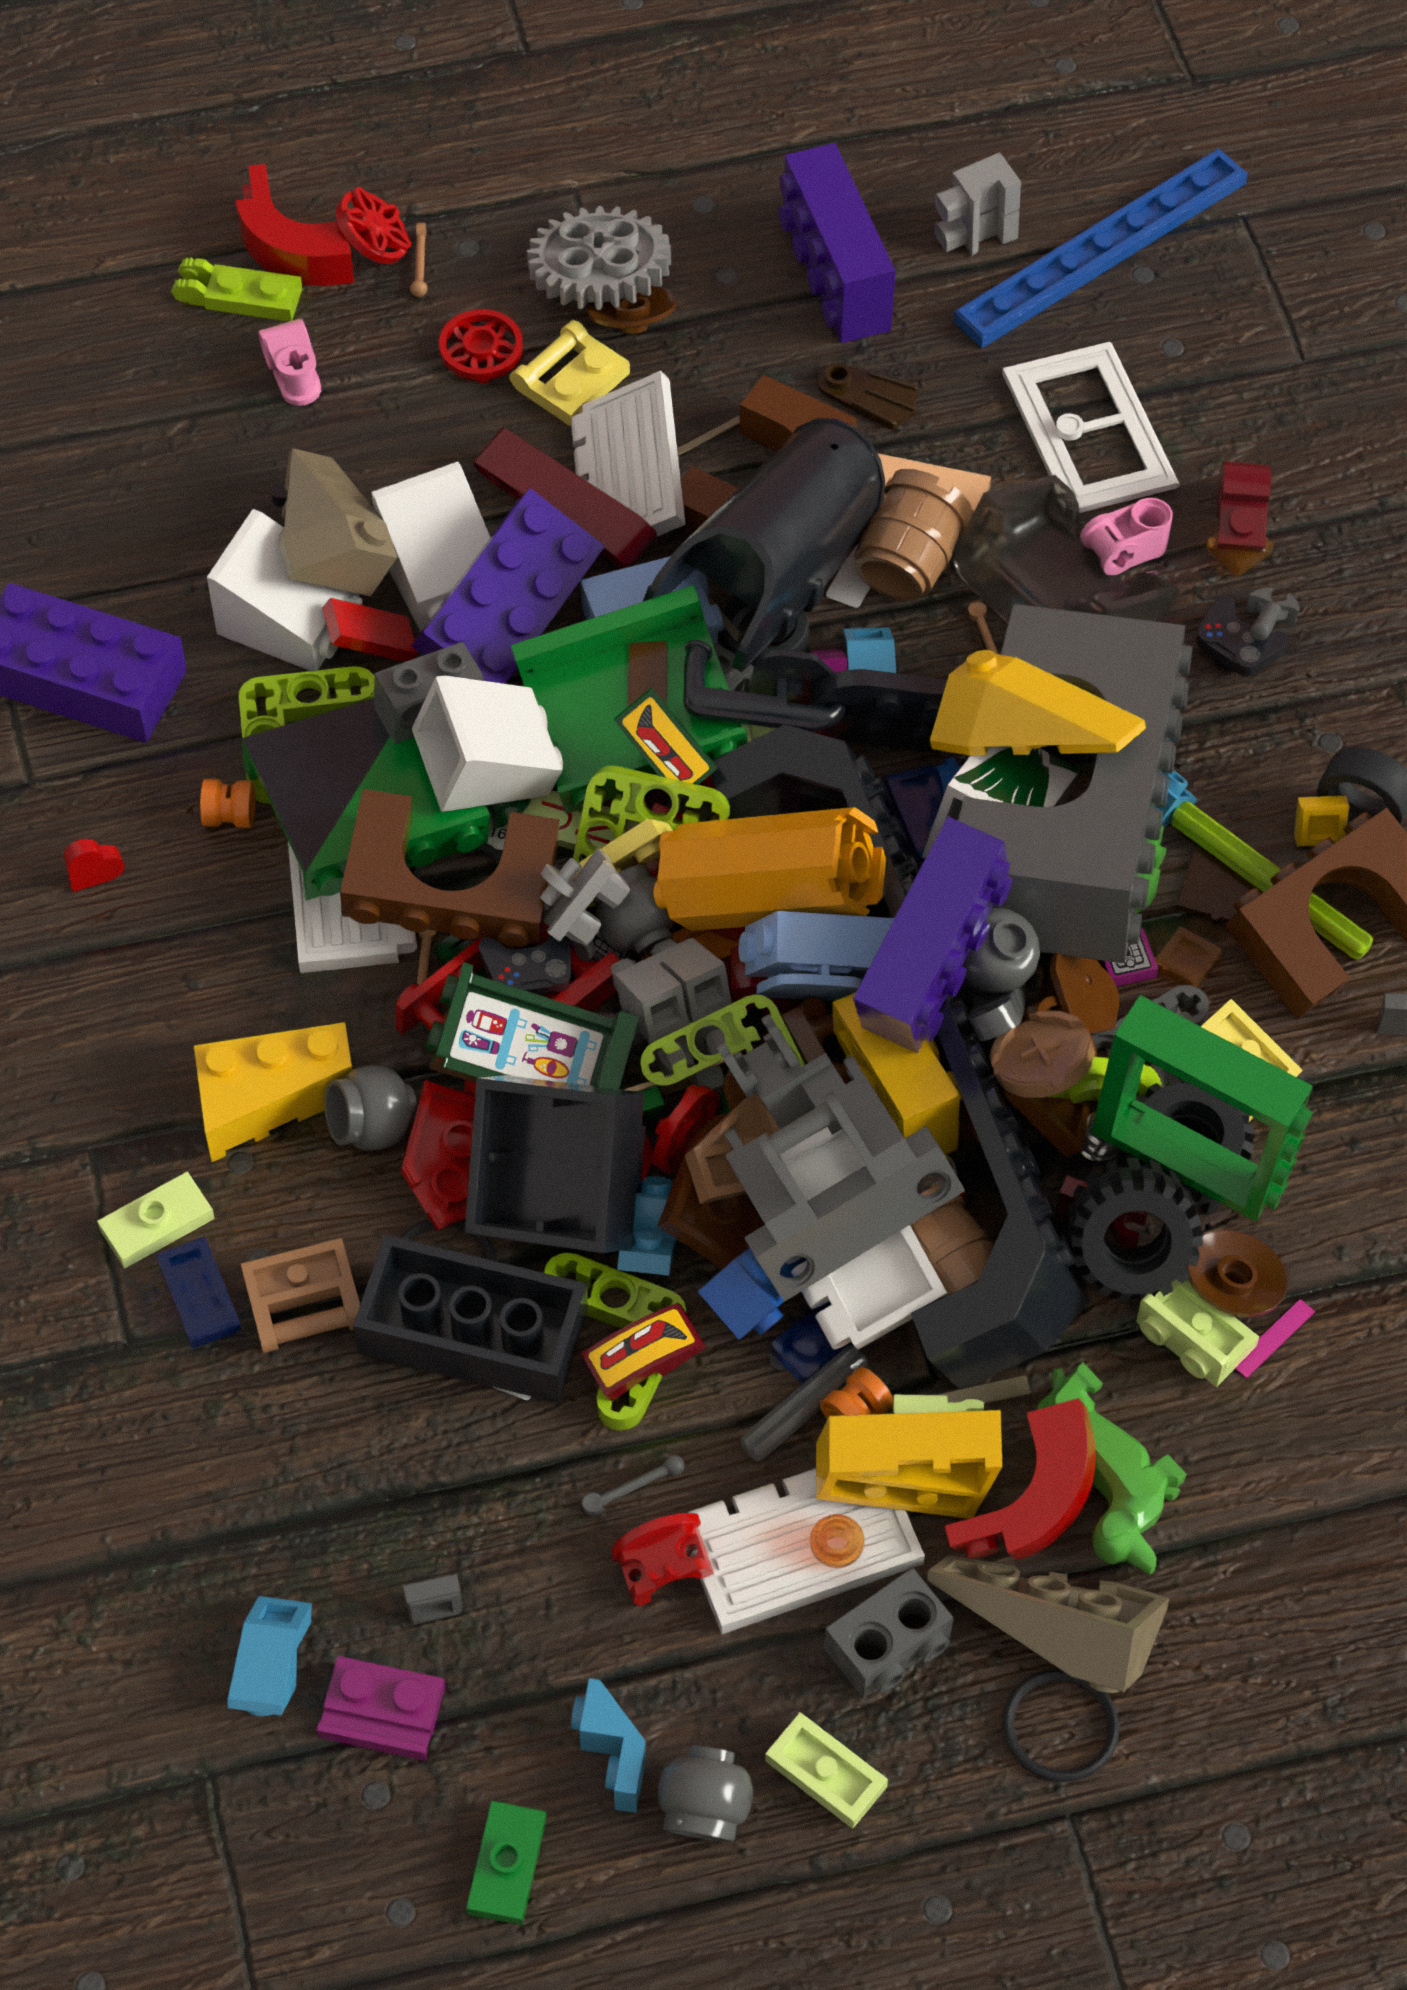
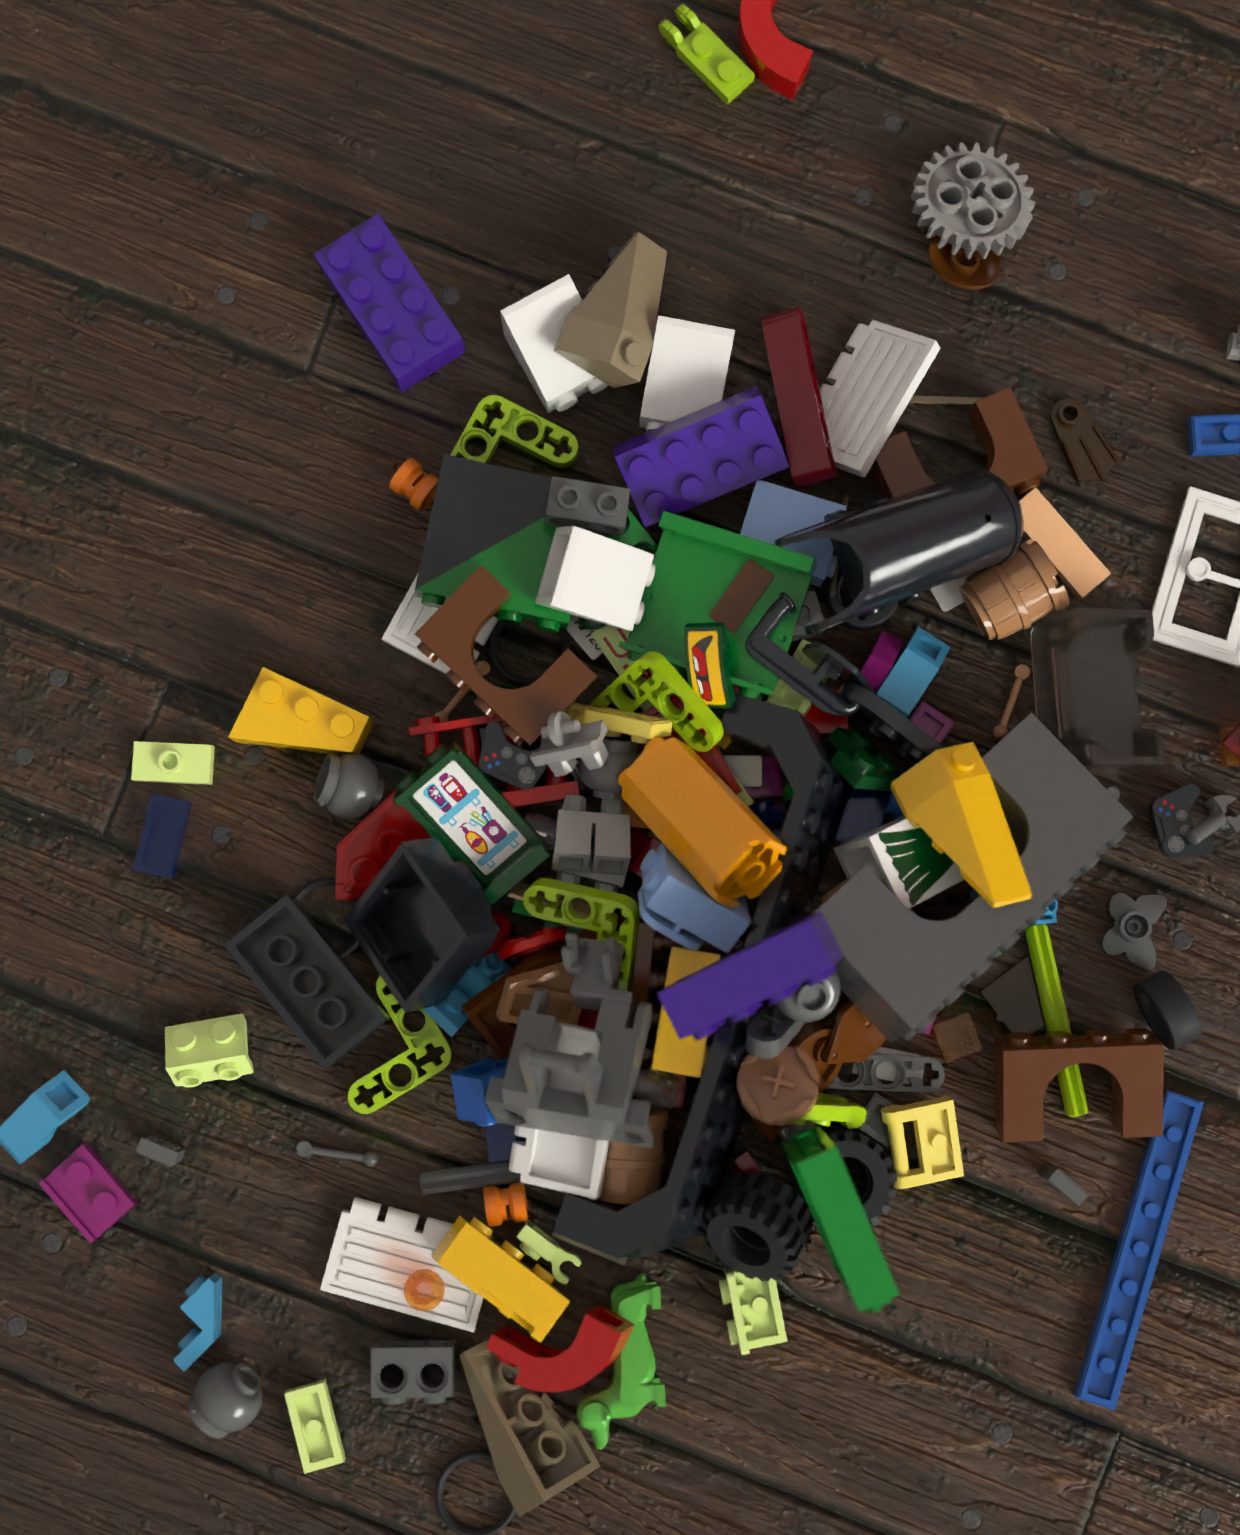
camera: 30 degrees right, 25 degrees up
red tile [63,839,125,892] -> none
medium nougat plate [241,1238,360,1353] -> none
bright pink piece [258,318,321,406] -> none
red tile [322,598,418,662] -> none
red wheel [336,187,411,264] -> none
medium nougat hinge [410,223,428,297] -> none
red wheel [439,309,523,383] -> none
green plate [466,1801,547,1925] -> none
light yellow plate [510,320,630,427] -> none
slope [581,1303,706,1401] -> none
red piece [611,1513,714,1606] -> none
dark purple brick [778,143,895,343] -> none
bright pink piece [1080,498,1173,576] -> none
reddish brown dish [1187,1230,1288,1317] -> none
dark pink piece [1235,1299,1315,1378] -> none
yellow tile [1294,795,1349,847] -> none
none -> yellowish green bracket [165,1013,253,1087]
none -> dark green plate [828,727,901,792]
none -> dark grey animal [1101,893,1167,969]

